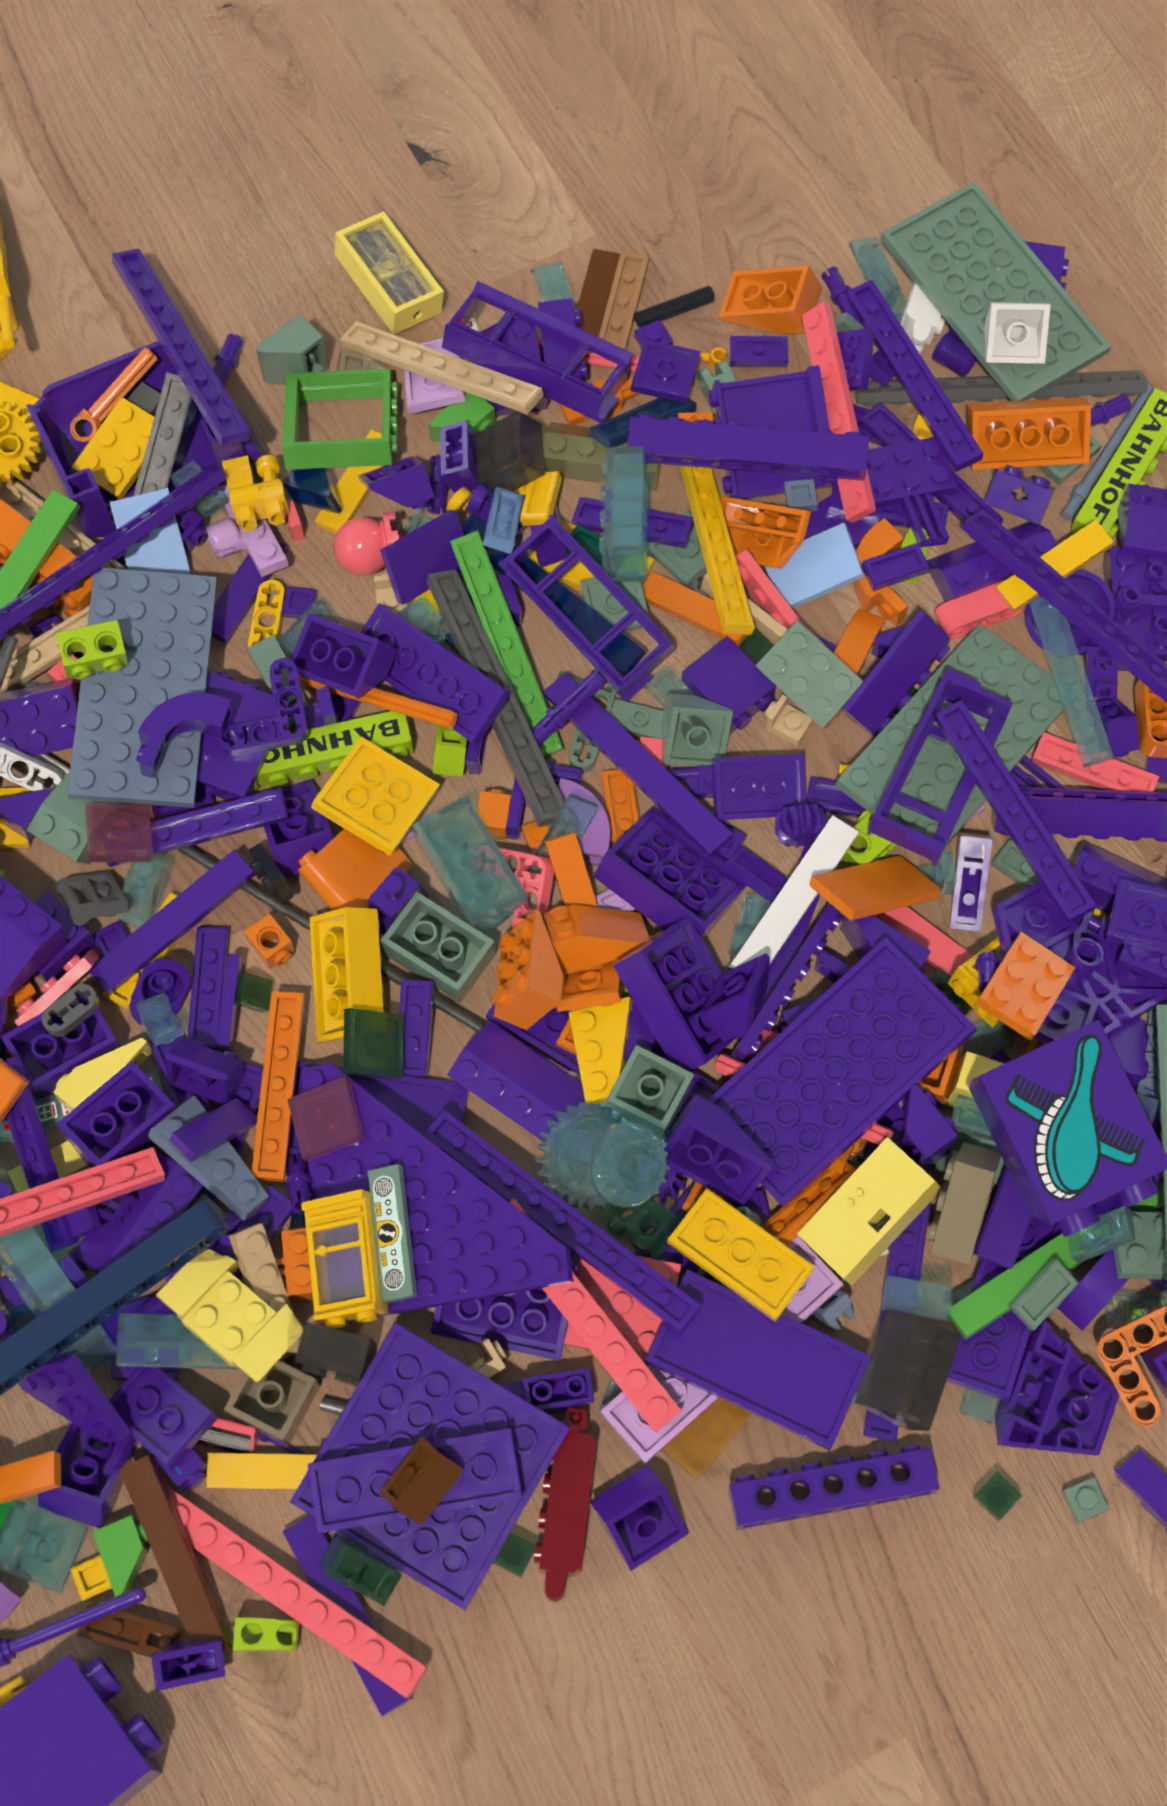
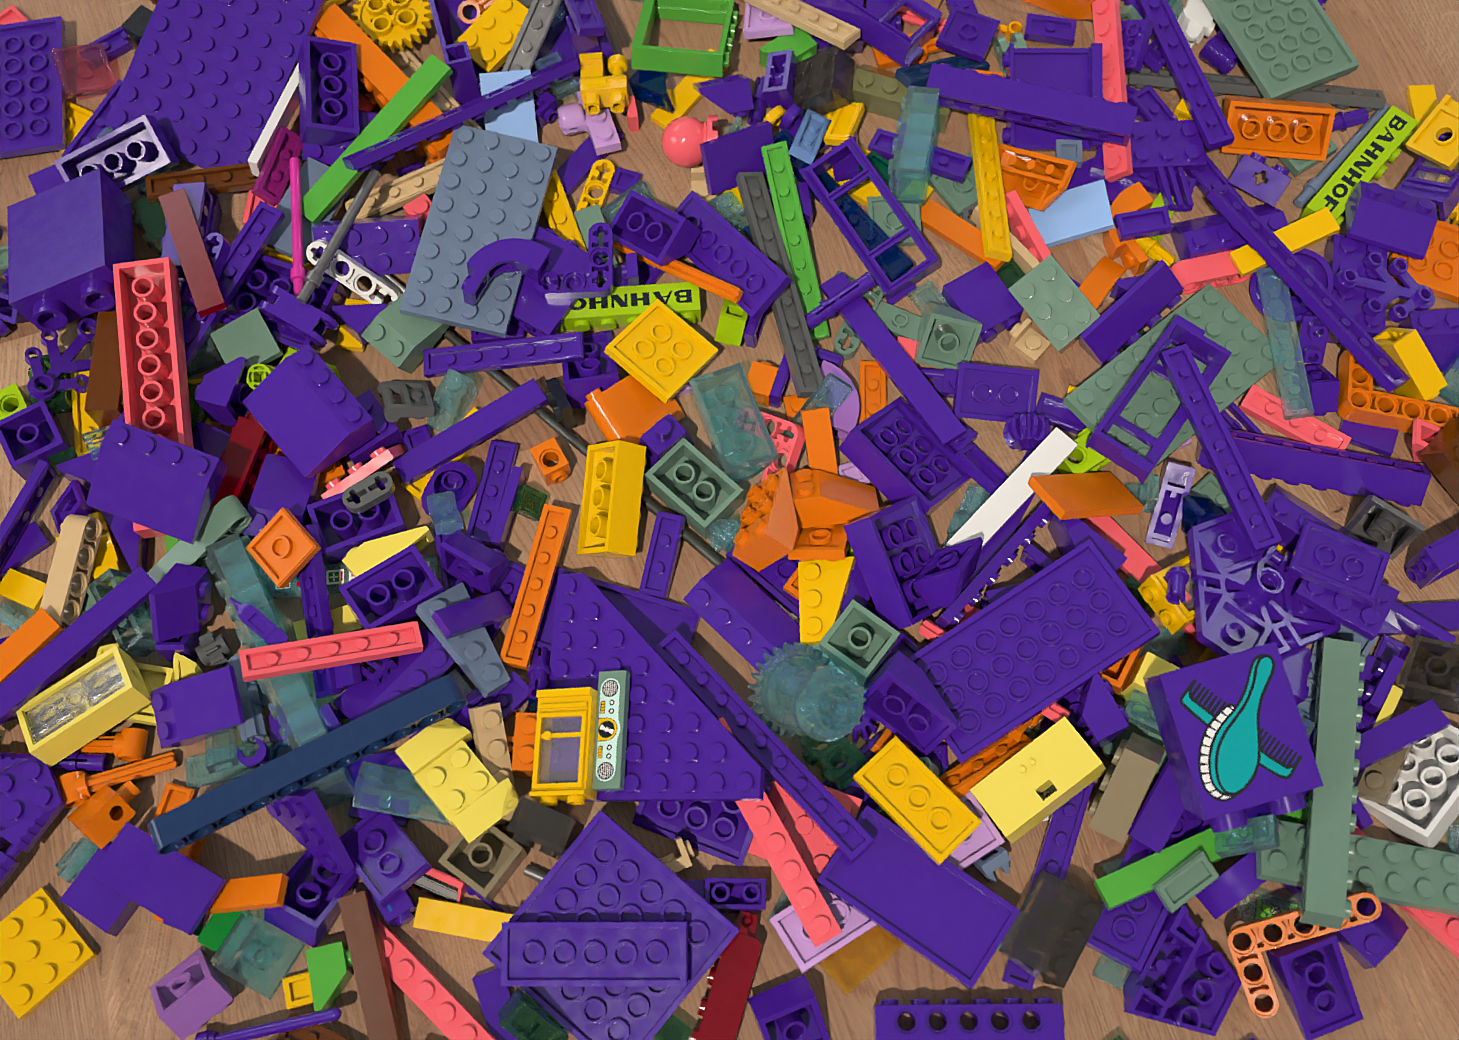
camera: 10 degrees right, 0 degrees up
lime brick [56,620,128,679] -> none
clear pink tile [85,804,153,862] -> none
clear pink tile [287,1076,365,1161] -> none
clear green tile [343,1008,404,1080] -> none
reddish brown panel [379,1437,463,1525] -> none
clear light blue plate [881,1276,954,1322] -> none
orange plate [975,932,1076,1040] -> none
white slope [984,302,1051,364] -> none
none -> yellow tile [543,170,588,253]
none -> clear light blue gear [708,518,740,553]
none -> yellow axle [1135,237,1176,268]
none -> clear blue slope [1181,495,1227,537]

